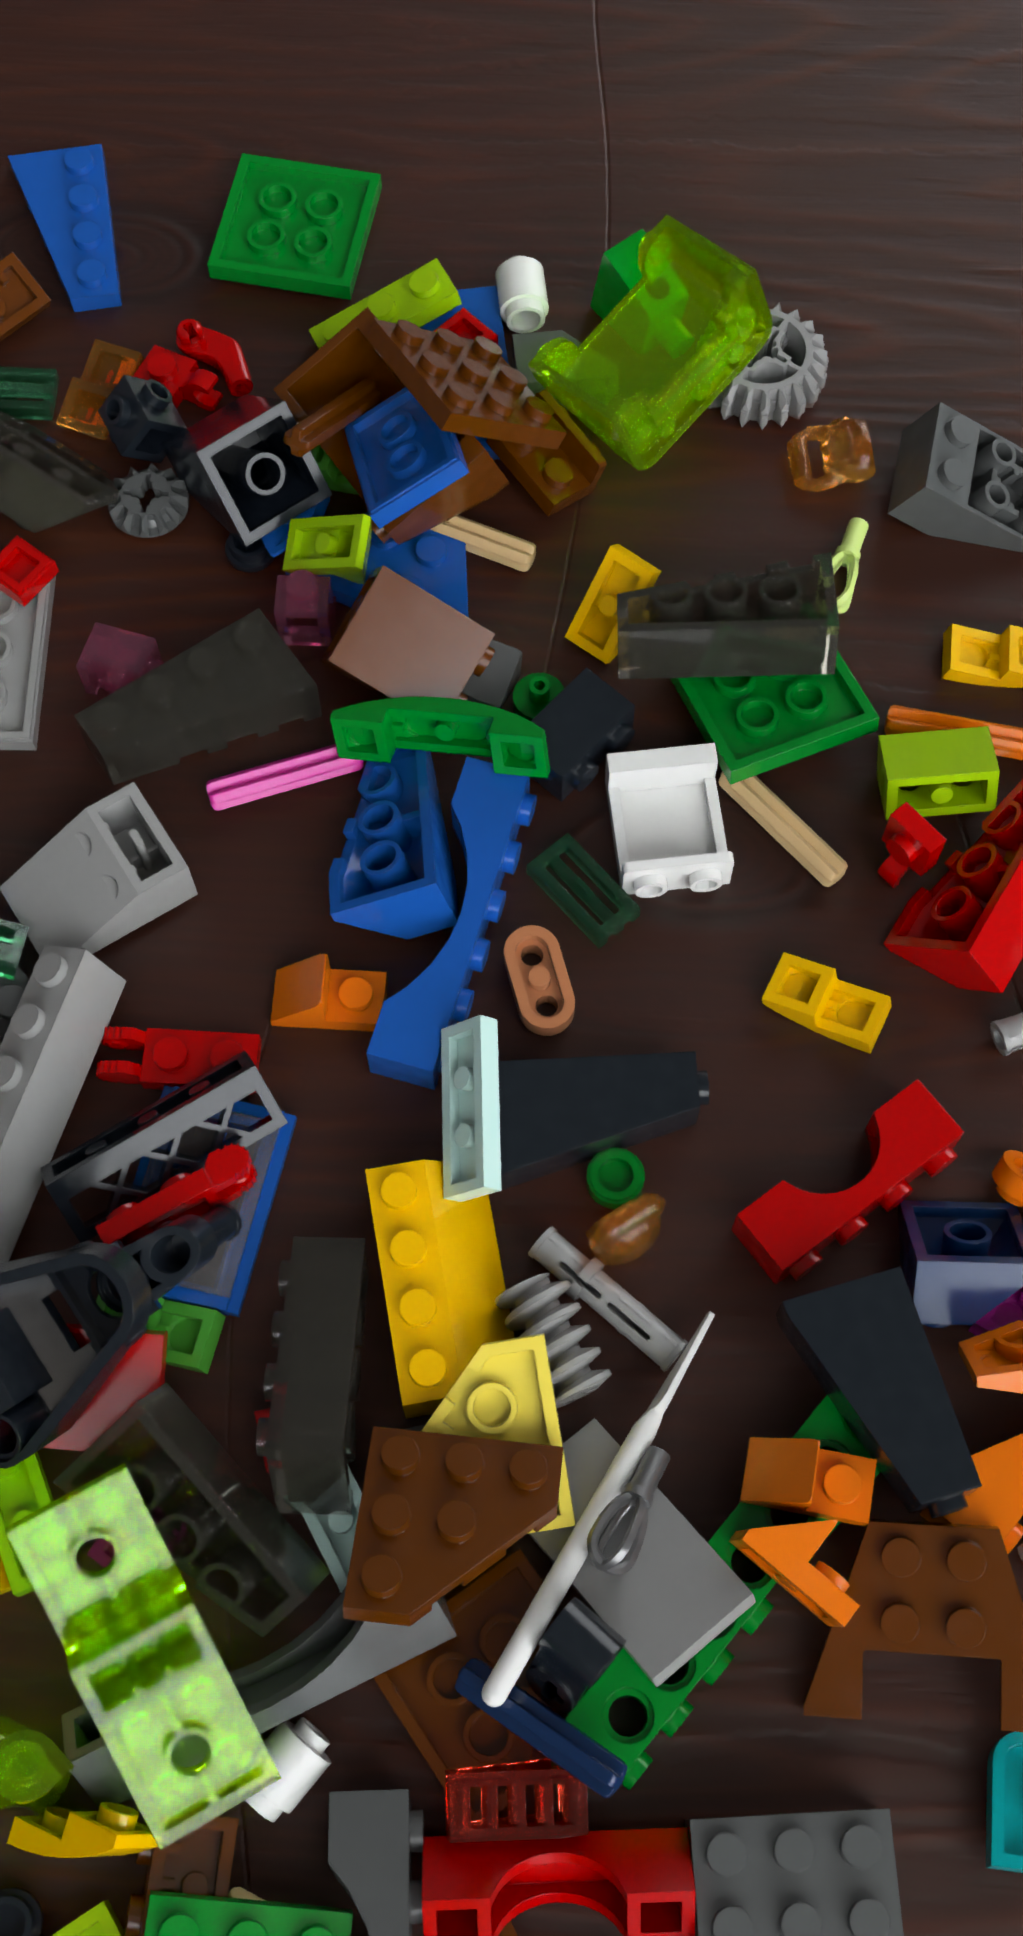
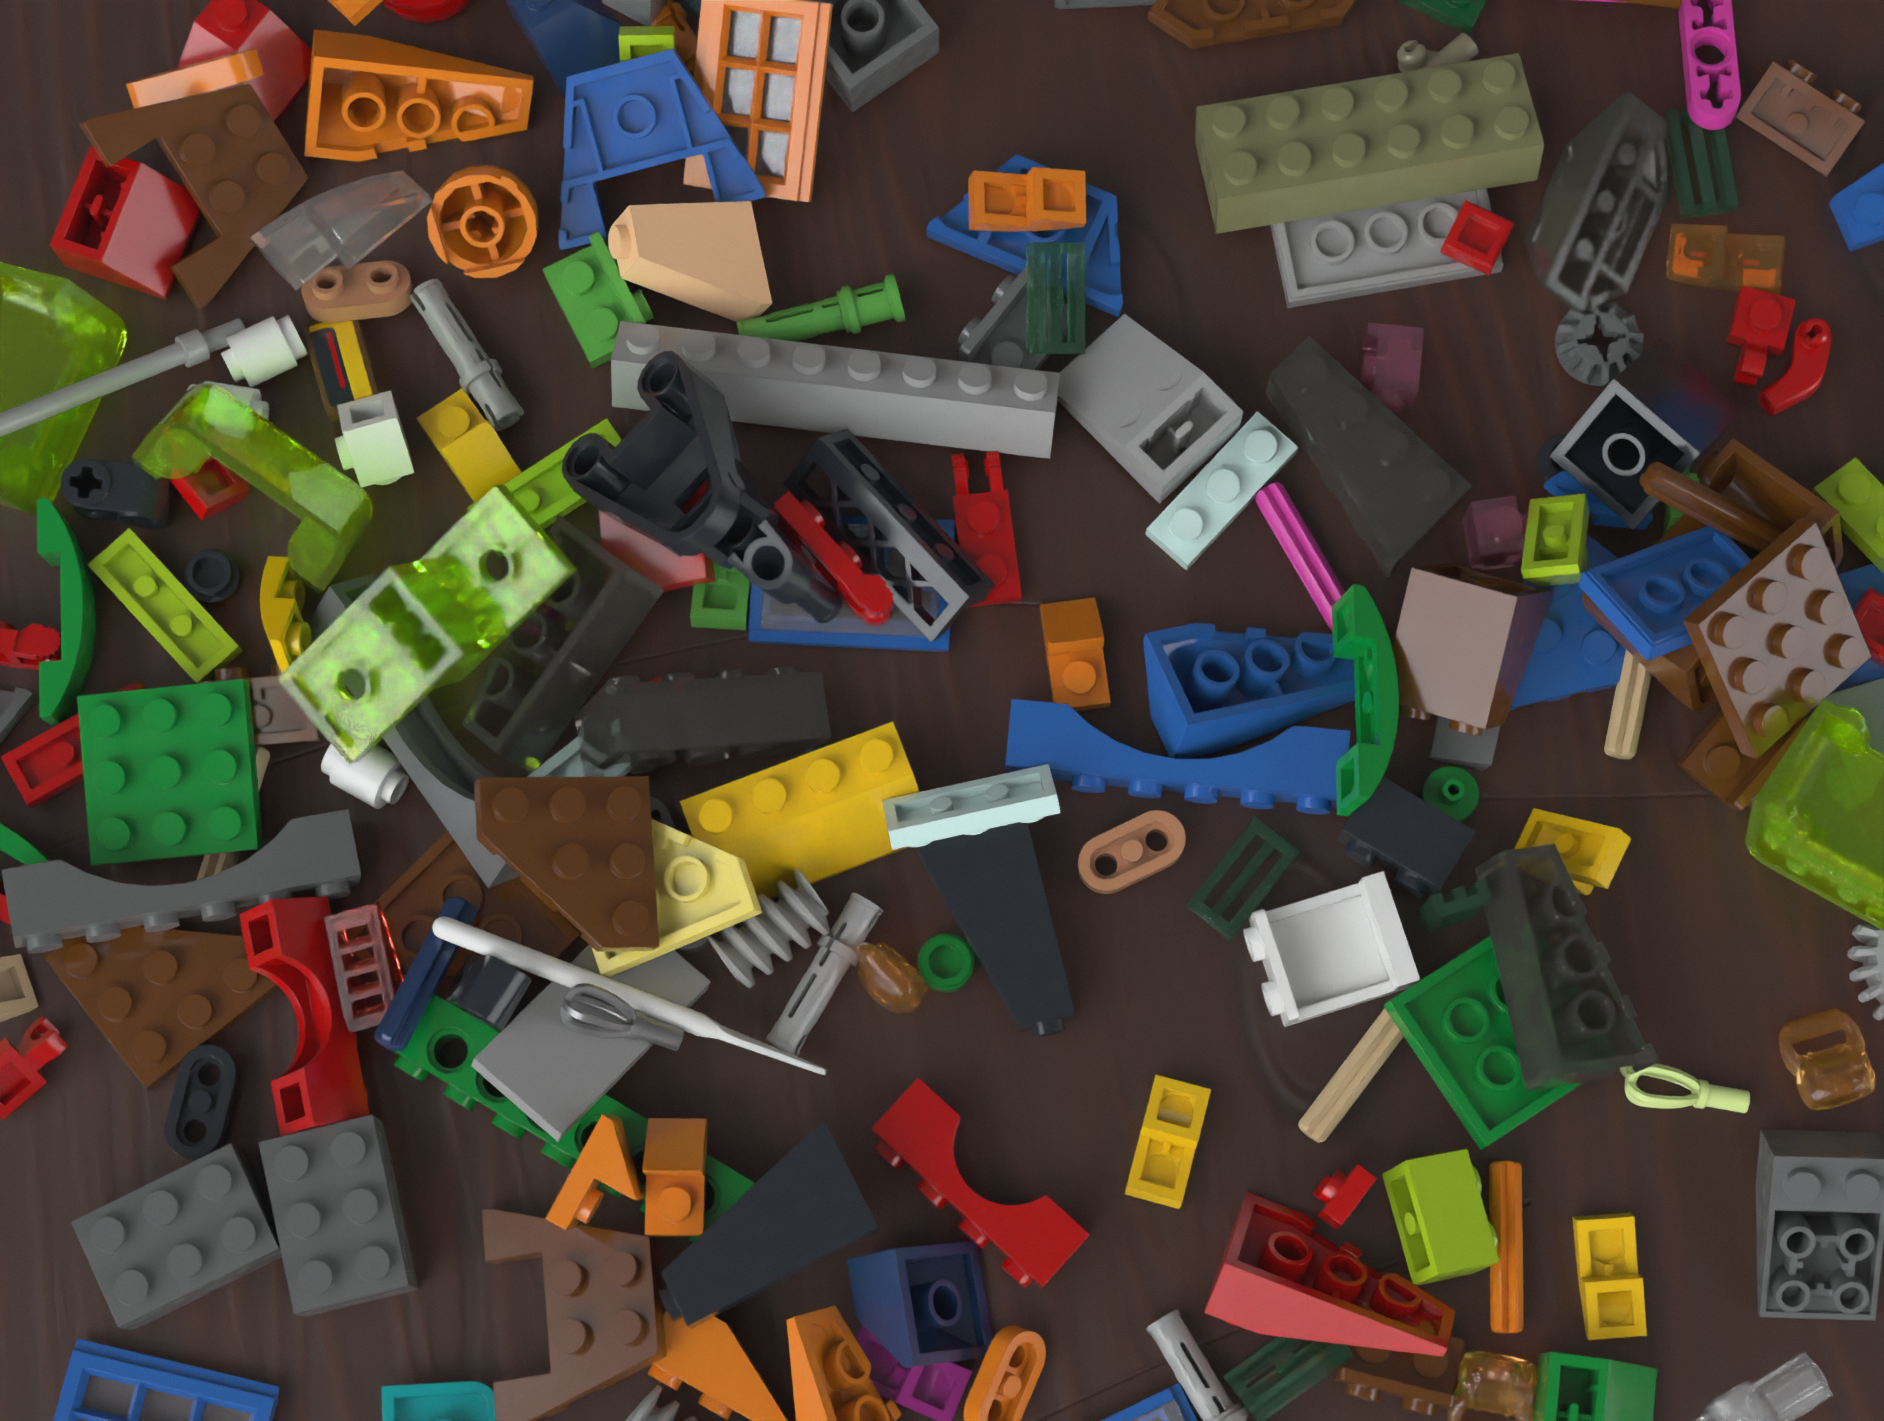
camera: 80 degrees right, 10 degrees up
black brick [98,375,187,463] -> none
none -> light aqua plate [1145,411,1299,571]
none -> clear green tile [1417,879,1492,934]

